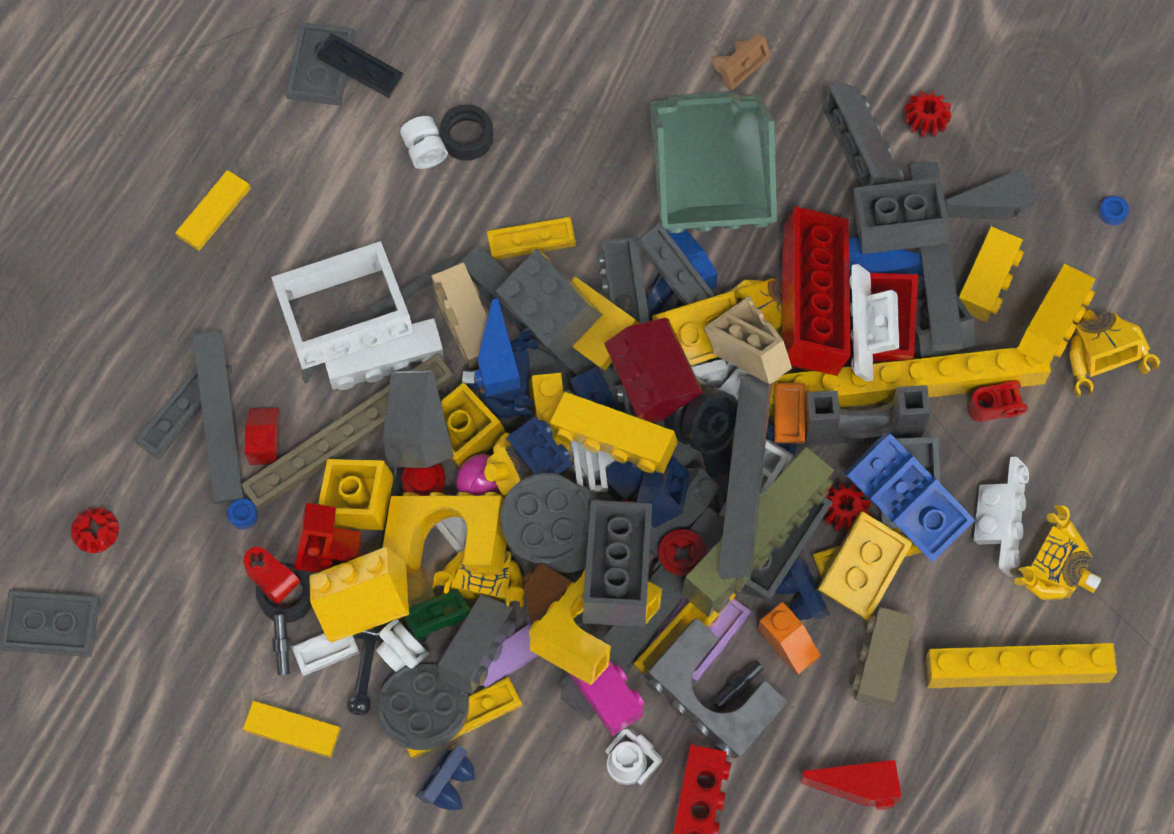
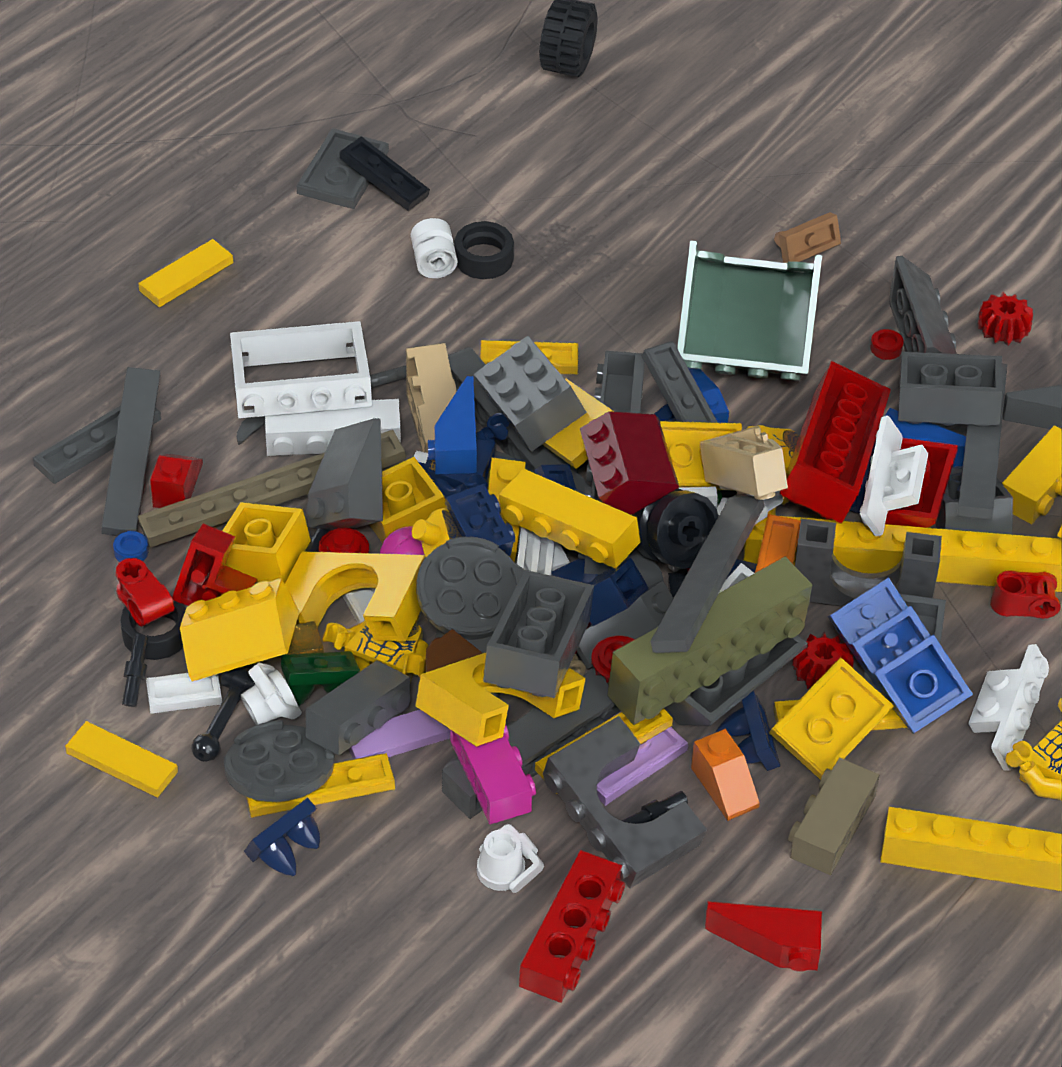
camera: 10 degrees right, 20 degrees down
none -> red tile [870,329,904,360]

